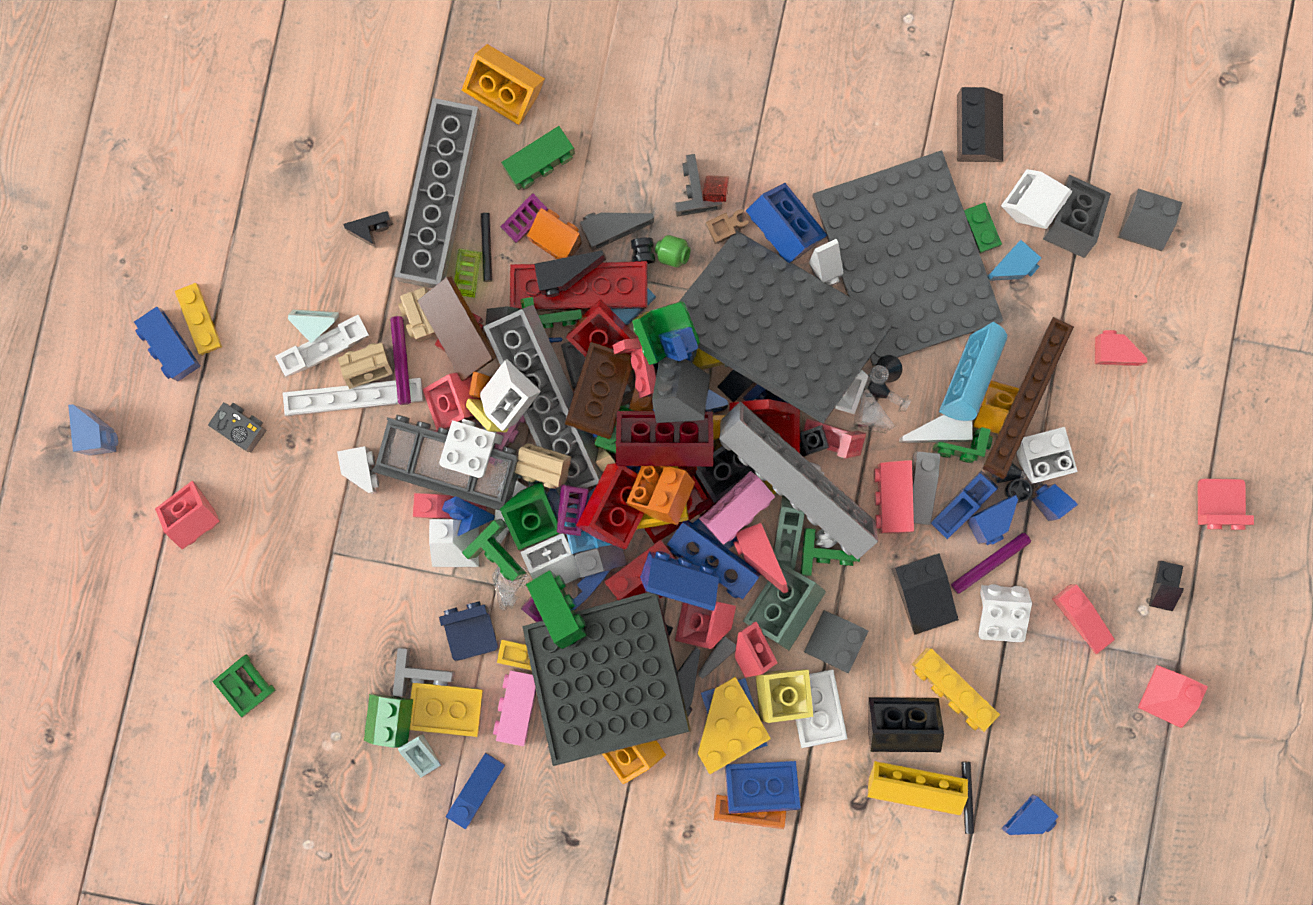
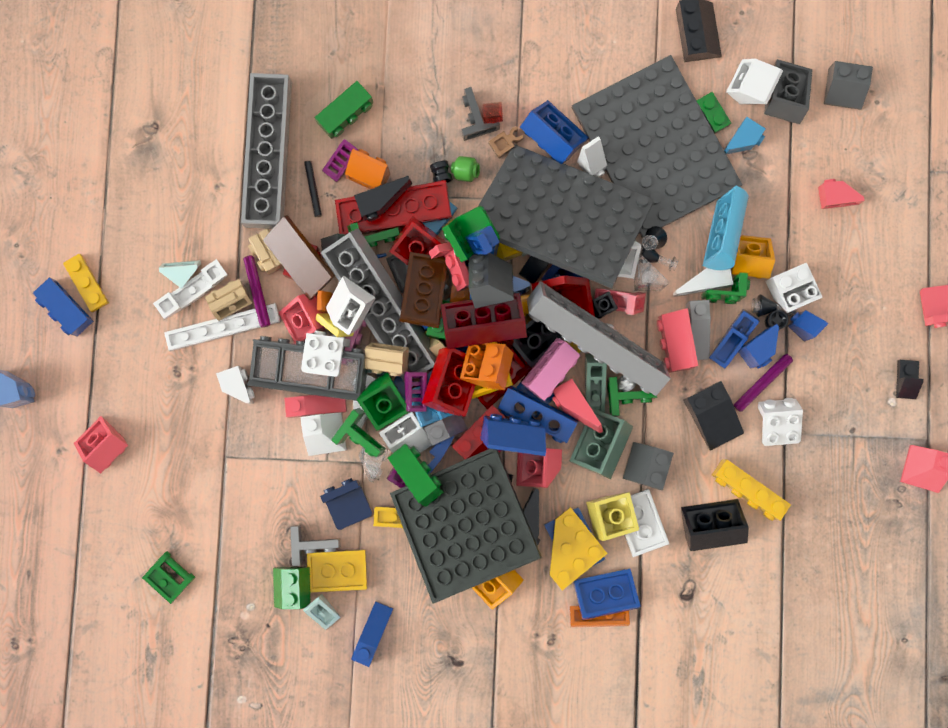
camera: 10 degrees left, 0 degrees up
dark grey brick [208,402,267,453] -> none
black slope [343,211,394,248] -> none
blue slope [442,496,495,536] -> none
clear neon green slope [454,248,482,298] -> none
light orange slope [461,44,545,125] -> none
bright pink brick [493,670,536,746] -> none
dark grey slope [580,212,654,251] -> none
dark grey slope [698,636,737,679] -> none
coral slope [735,622,778,678] -> none
yellow brick [868,761,968,816] -> none
black bar [961,761,974,834] -> none
reddish brown tile [982,317,1074,479] -> none
blue slope [1001,794,1059,835] -> none
coral slope [1052,584,1115,654] -> none

